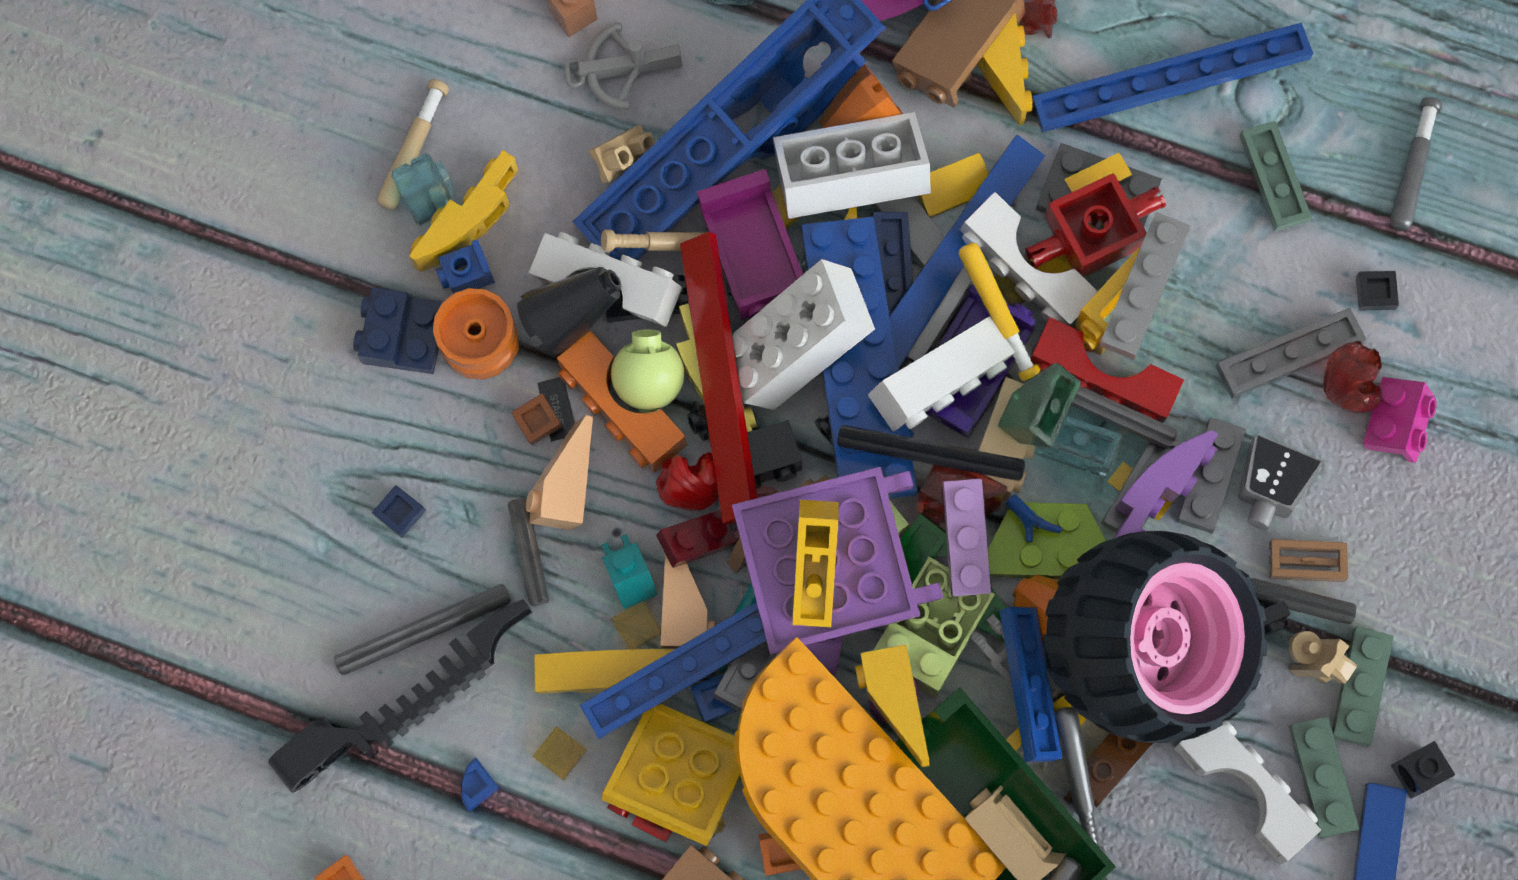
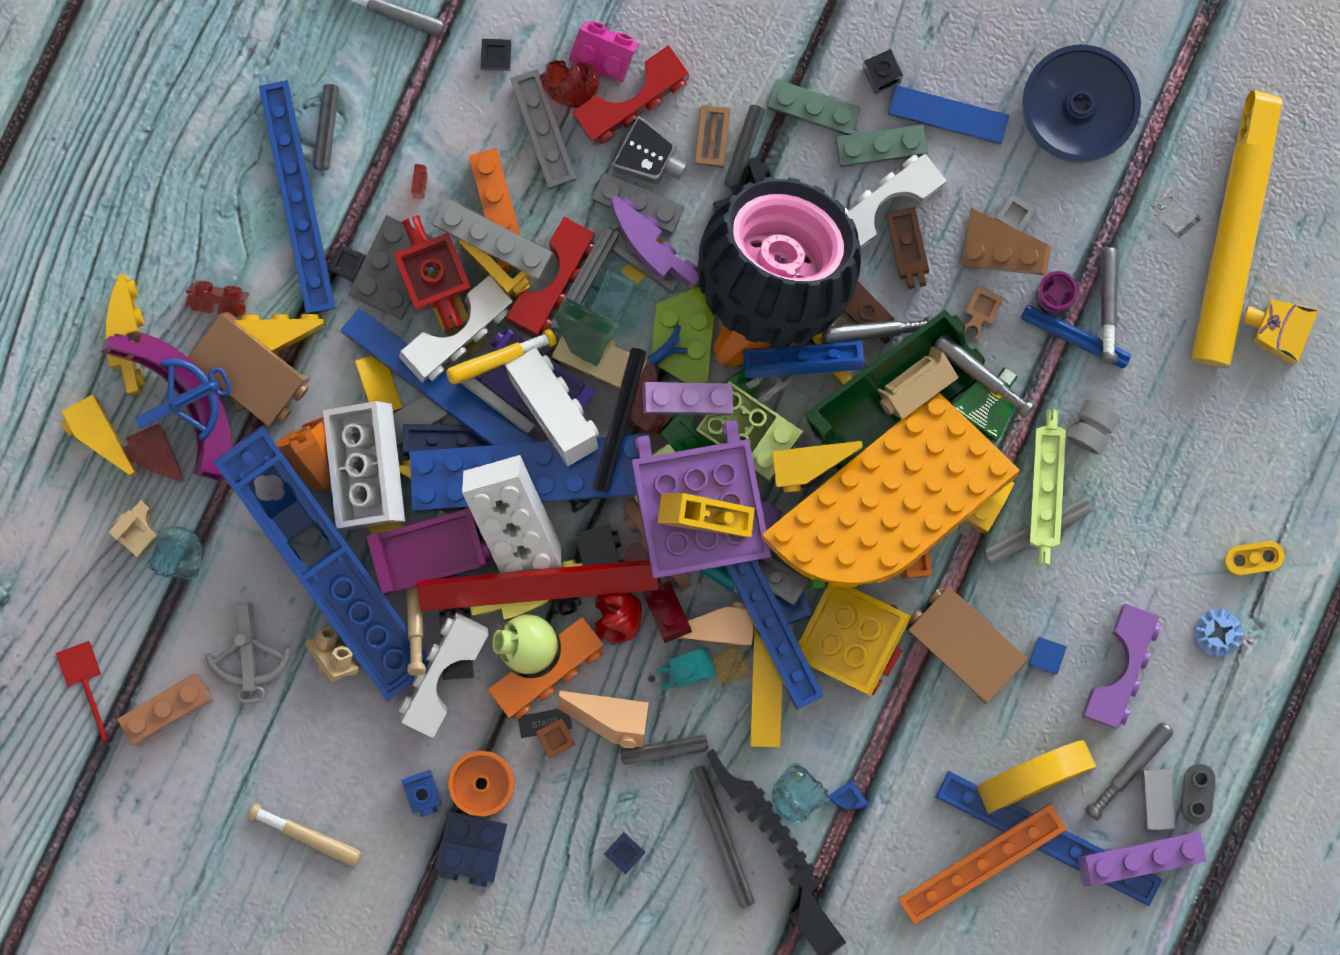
camera: 90 degrees left, 10 degrees up
clear light blue brick [391,153,456,226] -> none
yellow slope [409,150,519,272] -> none
black cone [517,267,621,357] -> none
clear yellow tile [533,726,587,781] -> none
yellow sticker [1064,153,1132,192] -> none
sand green plate [1239,121,1312,232] -> none
tan hips [1289,631,1357,684] -> none
none -> flat silver axle [313,84,339,171]
none -> black tile [328,243,367,283]
none -> clear red tile [411,164,428,199]
none -> orange arch [469,148,521,272]
none -> red arch [572,45,689,146]
none -> clear light blue hair [772,762,830,824]
none -> reddish brown hinge [886,207,929,290]

